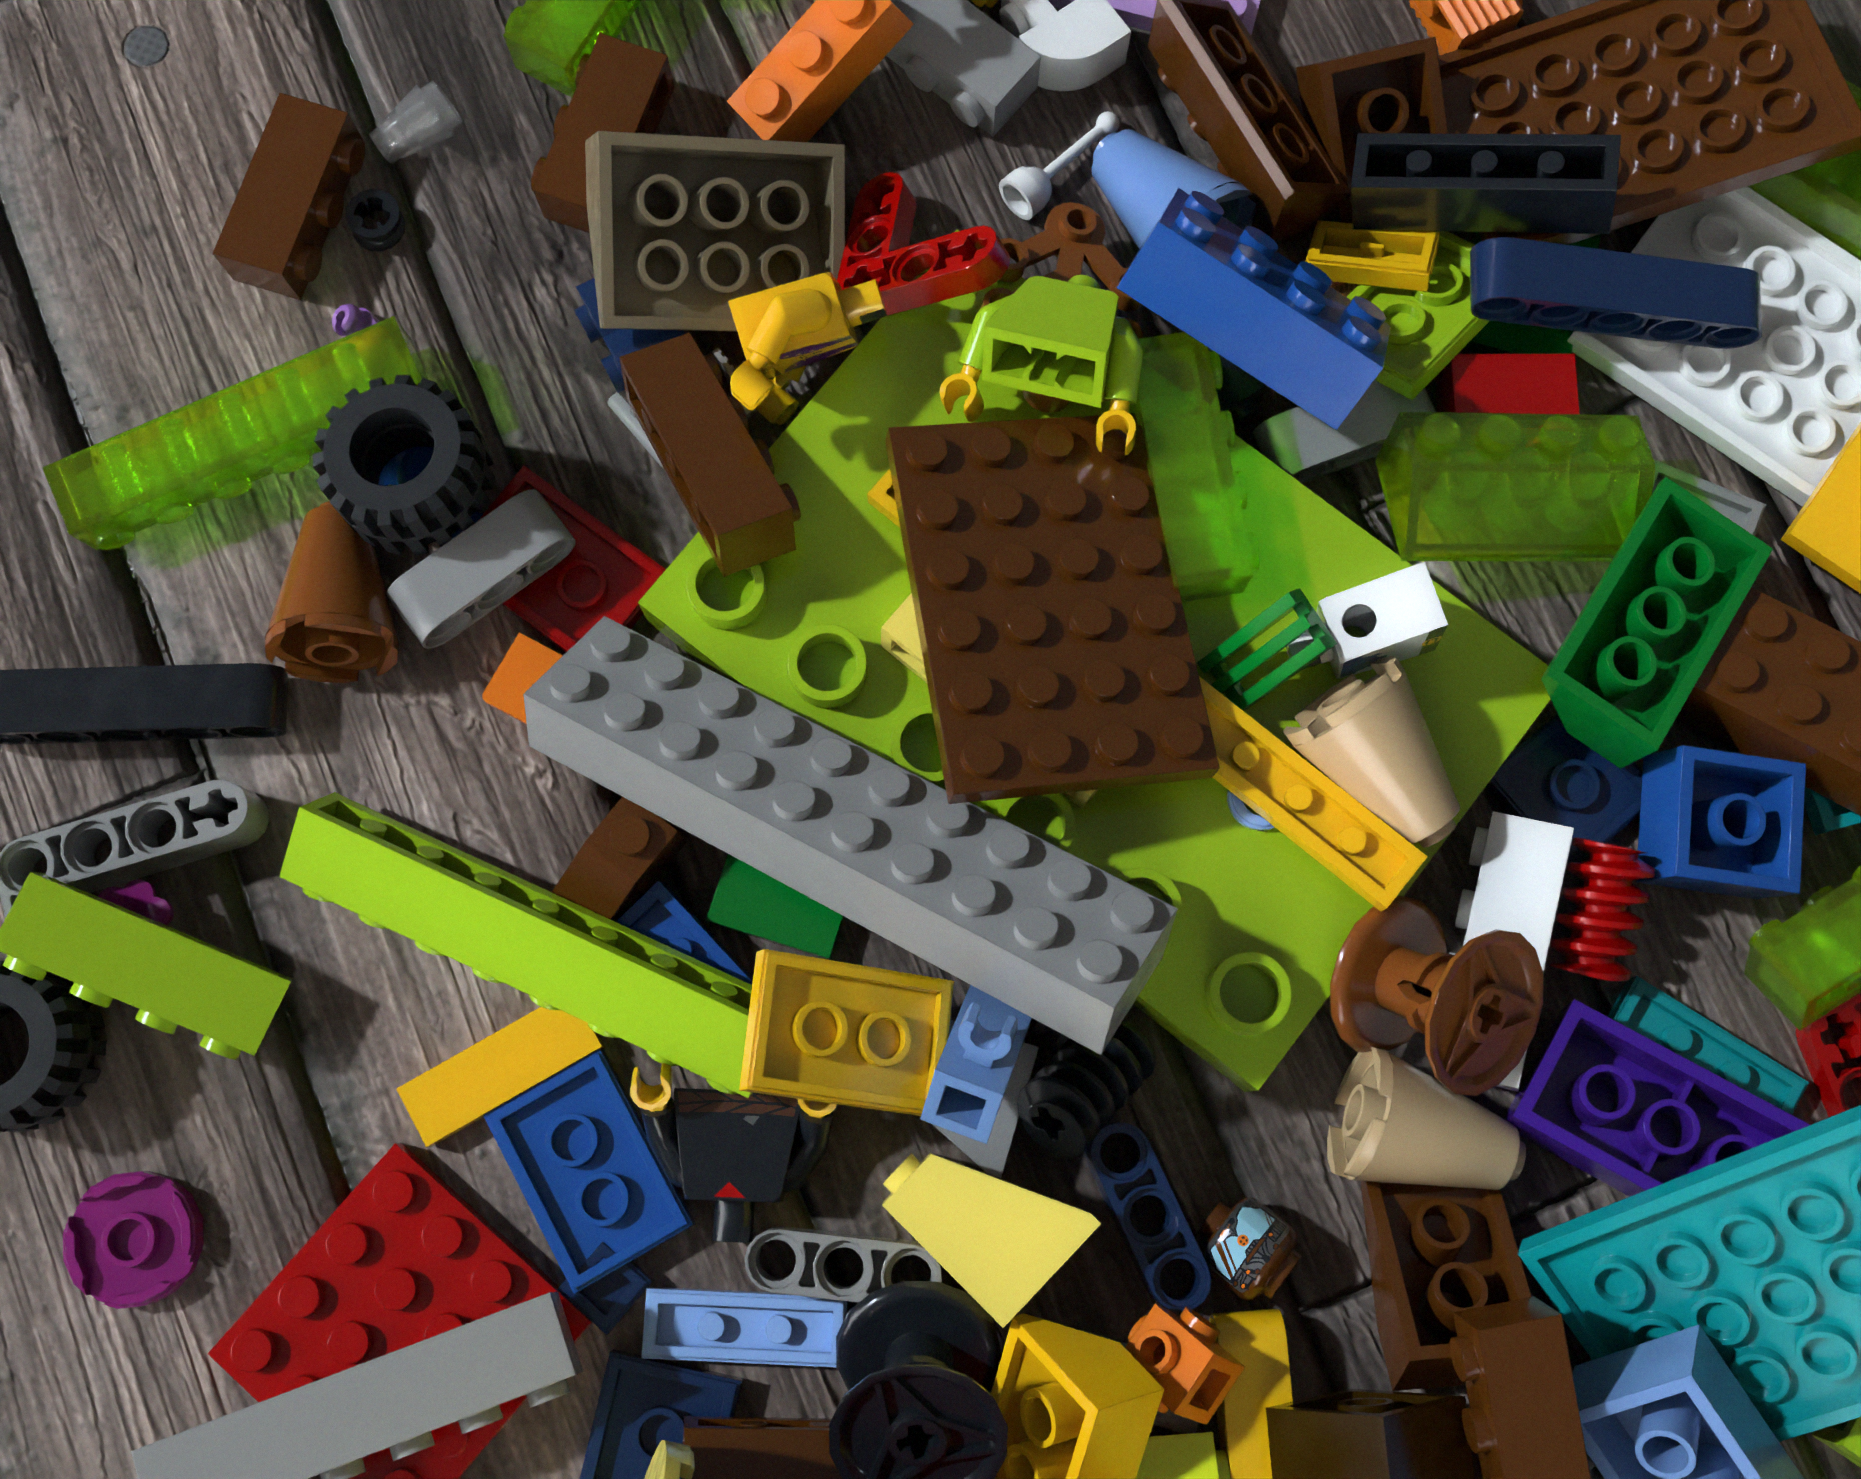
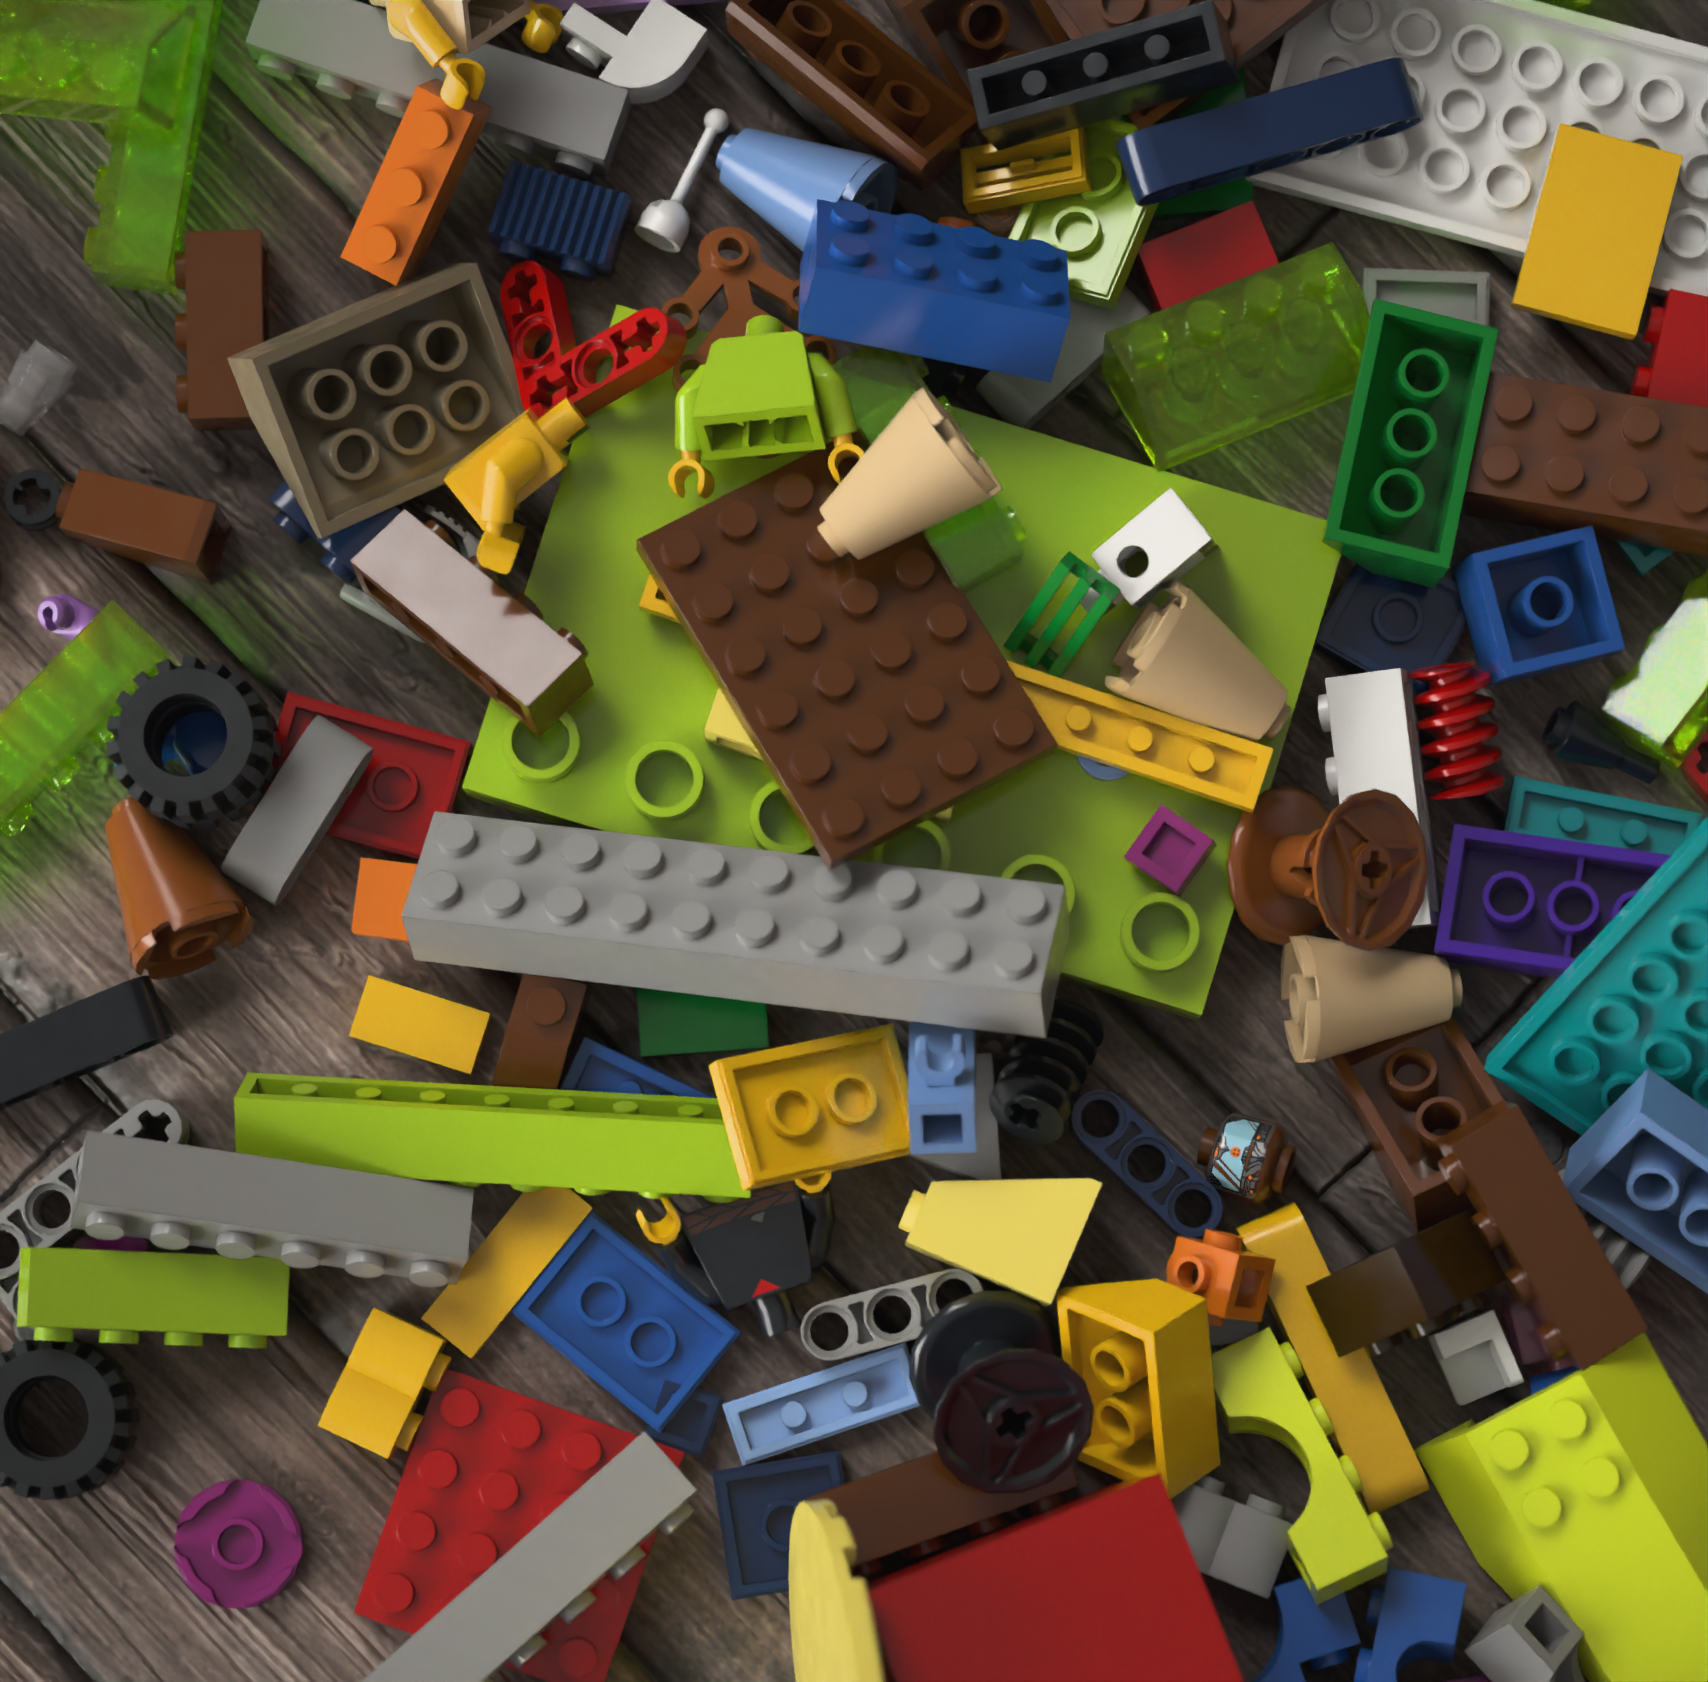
camera: 20 degrees left, 5 degrees up
none -> reddish brown slope [55,468,232,585]
none -> light grey brick [70,1130,474,1287]
none -> yellow brick [318,1307,452,1459]
none -> yellow tile [349,975,492,1076]
none -> dark blue brick [488,161,633,283]
none -> tan cone [817,387,1003,560]
none -> magenta plate [1124,804,1217,897]
none -> black cone [1543,700,1660,784]

